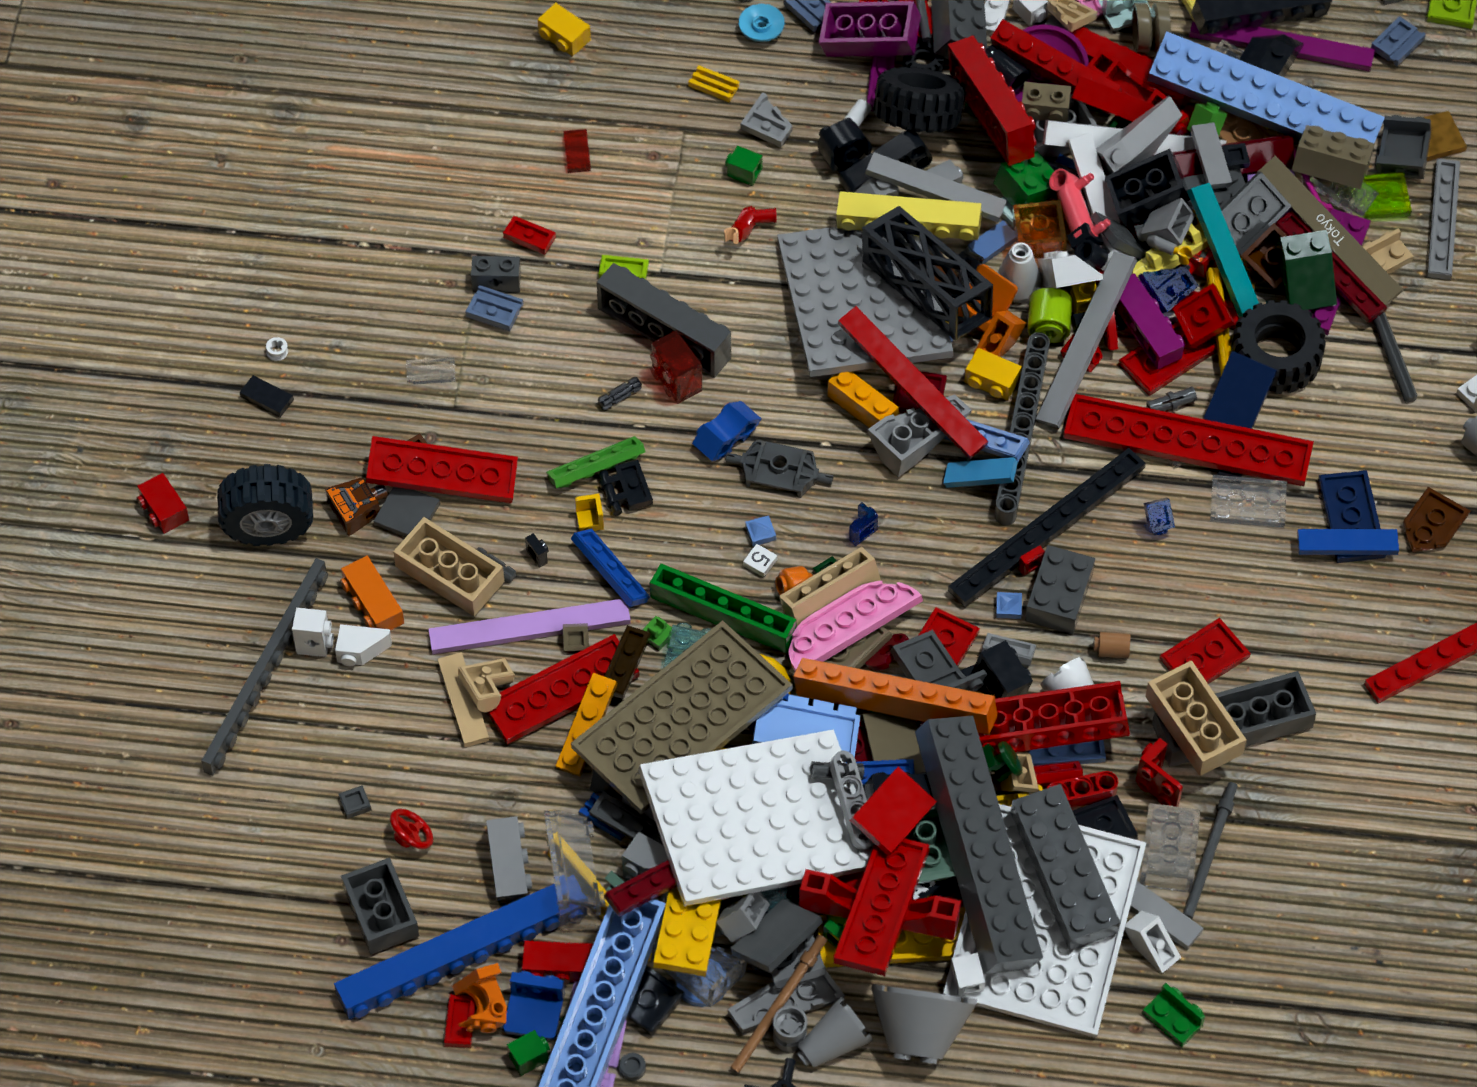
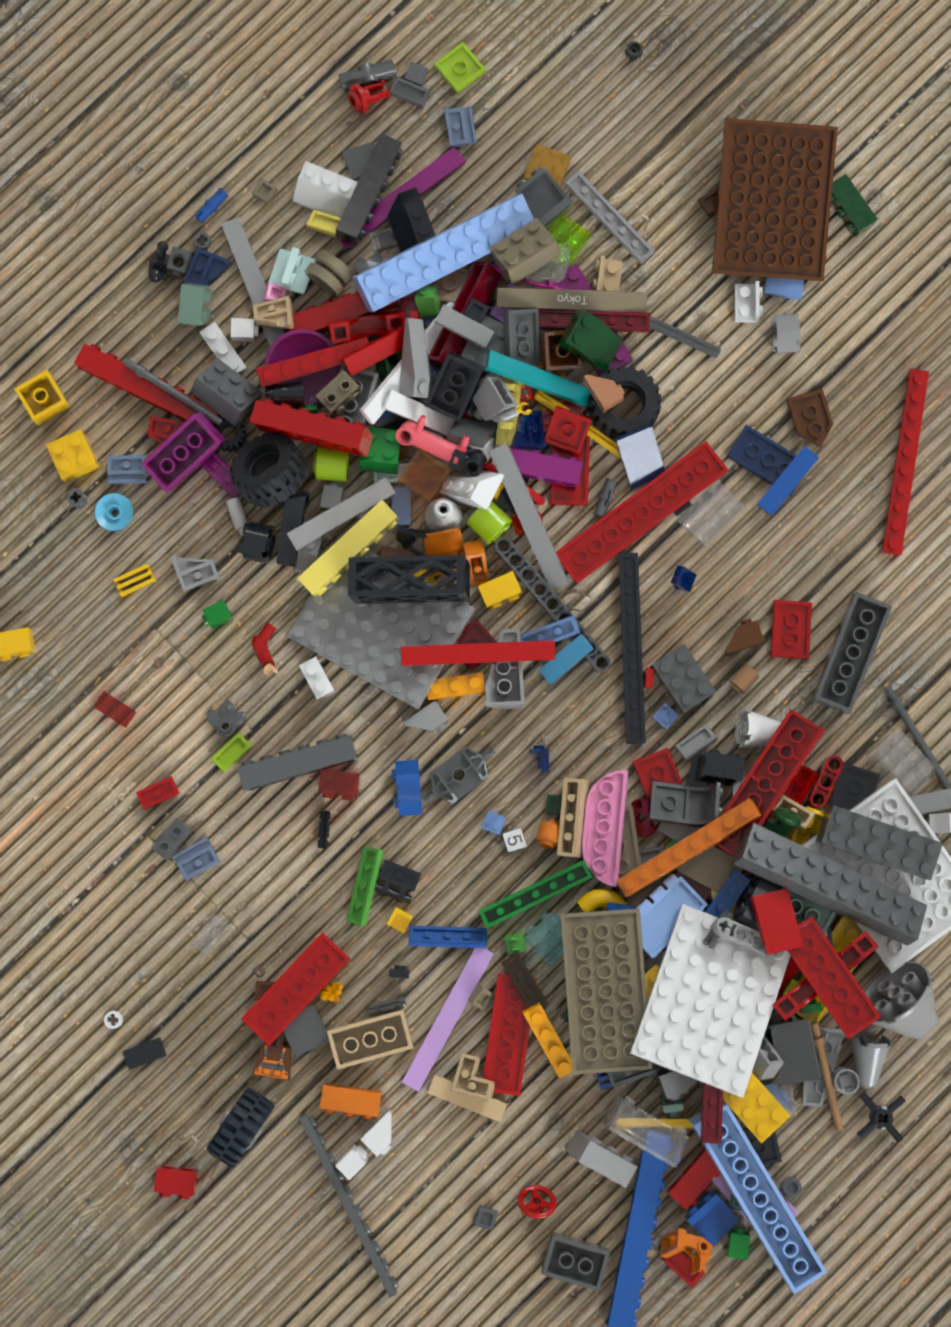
camera: 55 degrees left, 25 degrees up
white brick [950,952,985,996] -> none
red bracket [1135,738,1183,811] -> none
tan brick [1145,660,1247,776] -> none
none -> dark grey plate [207,700,246,738]
none -> white brick [299,657,335,701]
none -> lime piece [313,446,349,482]
none -> light orange plant [319,982,343,1004]
none -> light grey slope [403,701,448,732]
none -> nougat slope [583,374,624,413]
none -> reddish brown slope [724,619,764,655]

